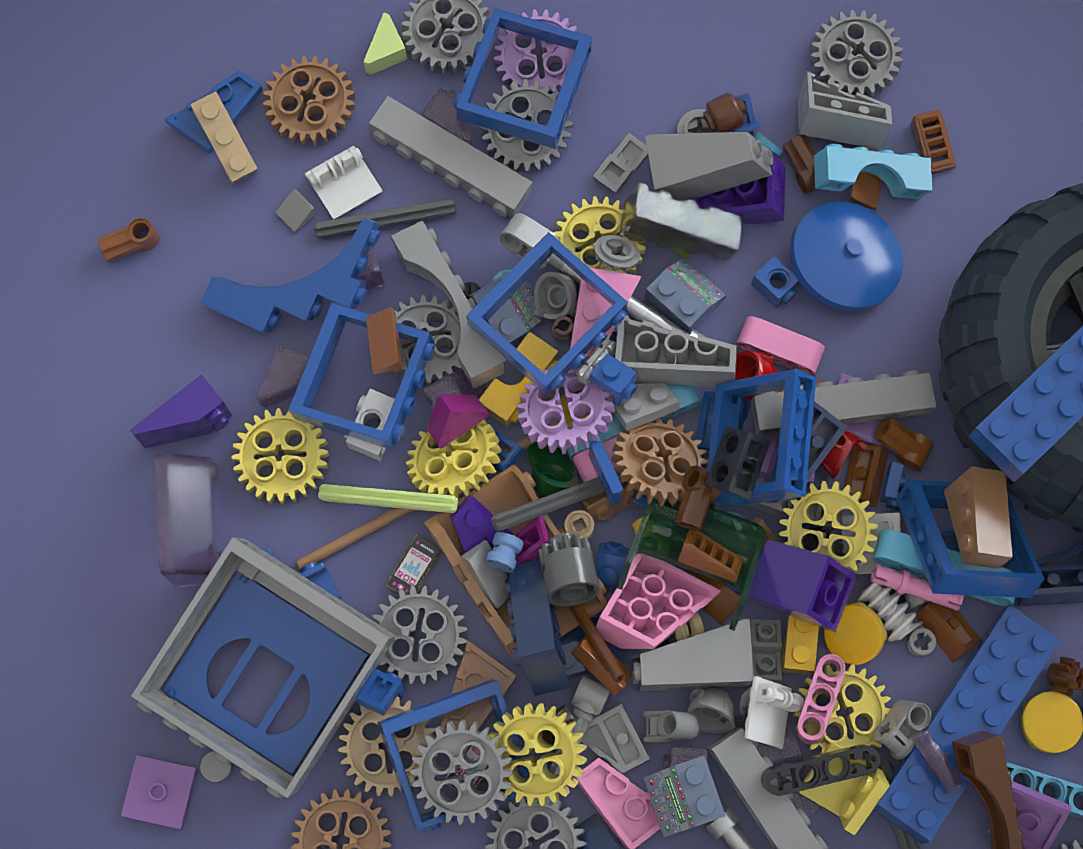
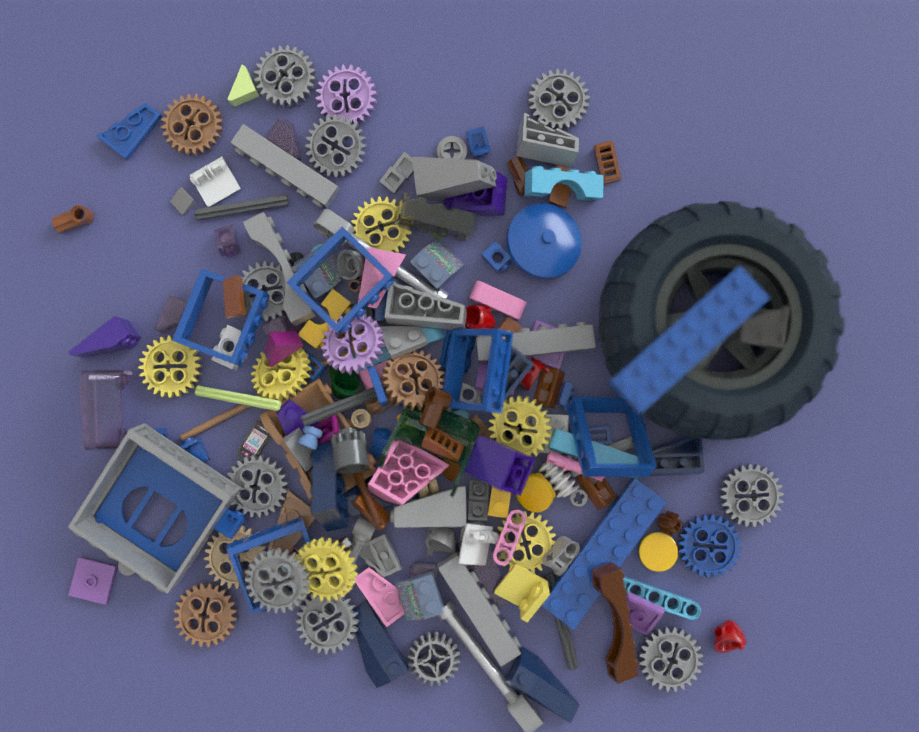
camera: 10 degrees right, 10 degrees up
tan arch [190,91,258,185] -> none
blue arch [201,218,381,333] -> none
blue window [454,8,592,149] -> none
light grey axle [576,338,616,385] -> none
blue bracket [589,353,637,407] -> none
light grey gear [593,235,640,272] -> none
light grey piece [643,710,699,744] -> none
reddish brown head [703,93,748,133] -> none
black brick [705,426,771,500] -> none
medium azure piece [754,132,783,156] -> none
black beam [761,744,880,796] -> none
dark orange piece [875,418,934,471] -> none
clear purple pin [912,730,964,794] -> none
medium nougat wedge [944,466,1012,569] -> none

